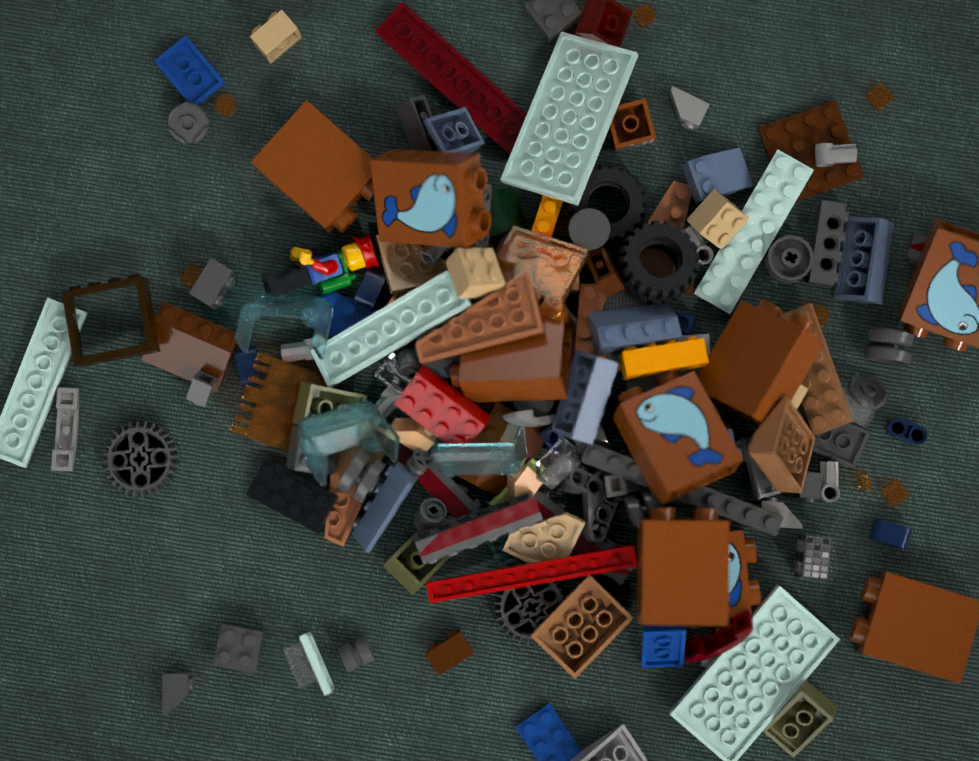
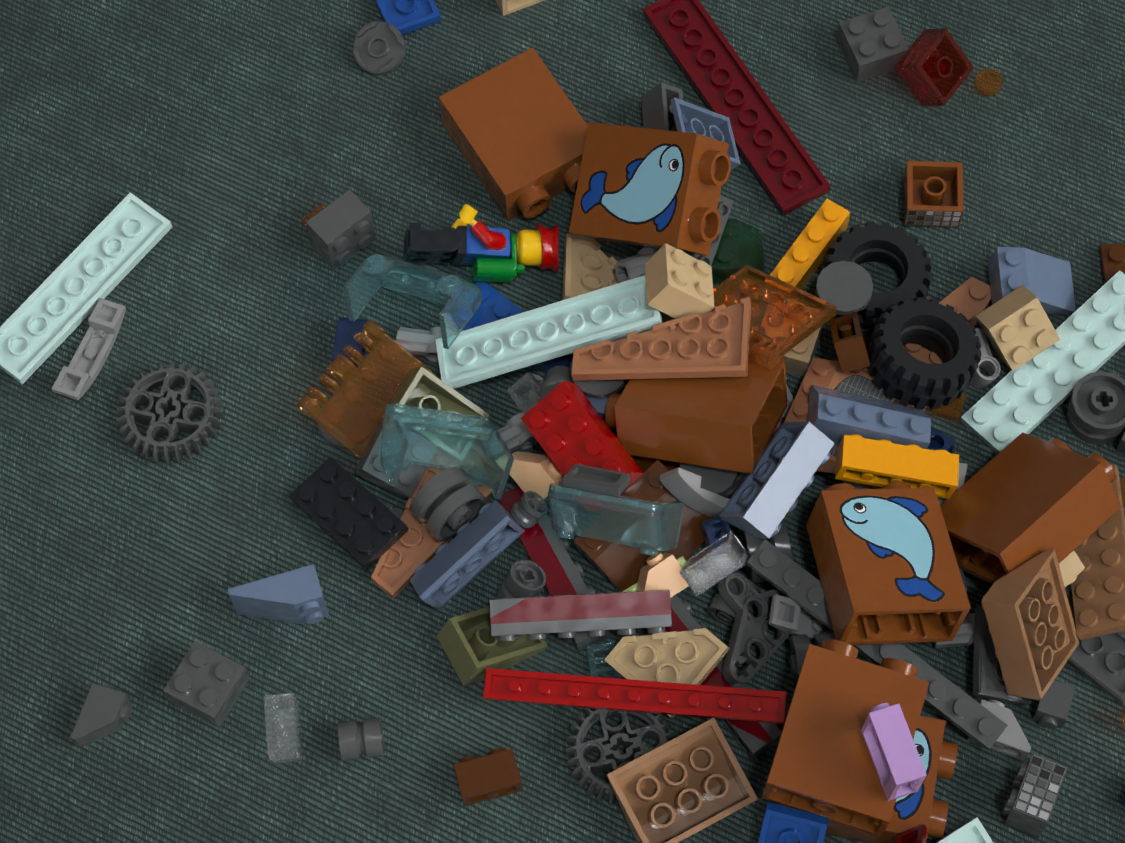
camera: 20 degrees right, 20 degrees down
dark brown window [62,274,160,367] -> none
reddish brown slope [141,301,242,393] -> none
dark grey brick [186,370,219,407] -> none
clear orange tile [215,95,237,116] -> none
light aqua tile [299,631,335,696] -> none
dark blue beam [354,268,387,311] -> none
light aqua plate [500,32,638,205] -> none
light grey slope [669,86,710,130] -> none
light grey piece [819,461,840,503] -> none
none -> sand blue slope [227,564,329,624]
none -> dark grey tile [563,463,630,497]
none -> lavender window [861,703,927,801]

